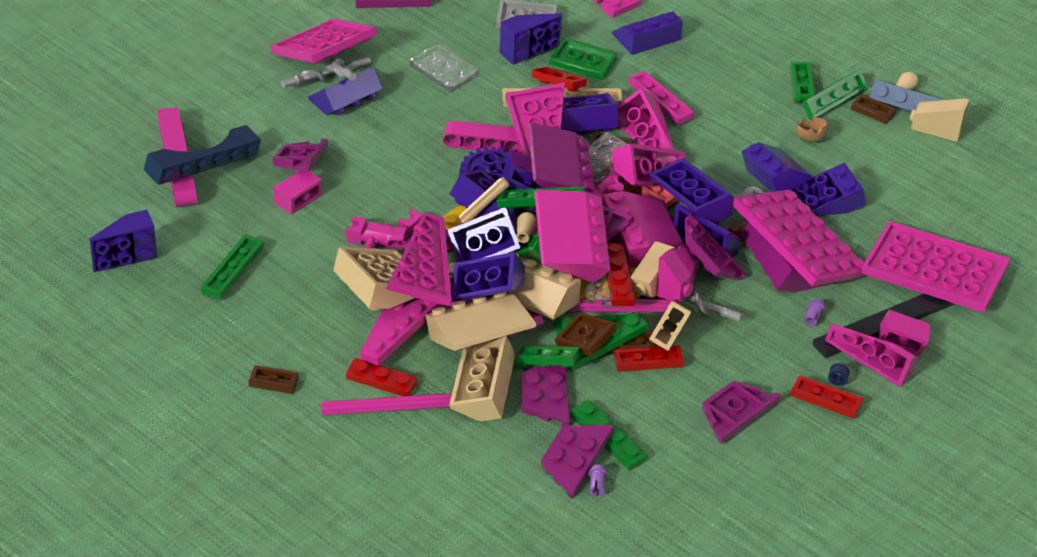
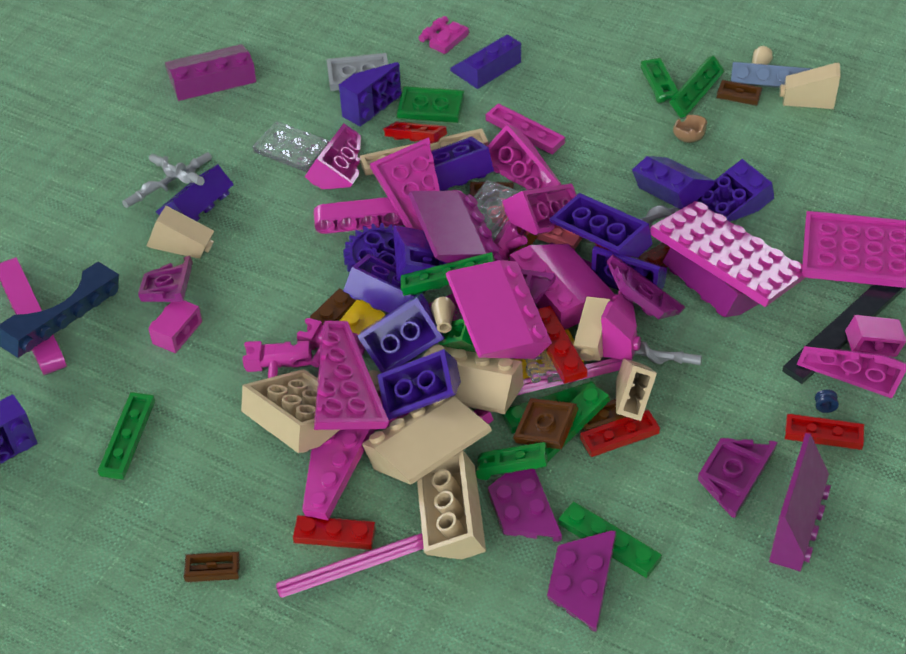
camera: 10 degrees left, 5 degrees up
dark pink plate [270,18,377,64] -> none
tan axle [459,177,509,223] -> none
medium lavender pin [589,465,607,496] -> none
medium lavender pin [803,299,825,326] -> none
none -> tan slope [147,206,214,259]
none -> dark pink wedge [304,123,361,189]
none -> reddish brown plate [310,288,356,326]
none -> magenta slope [769,433,831,572]

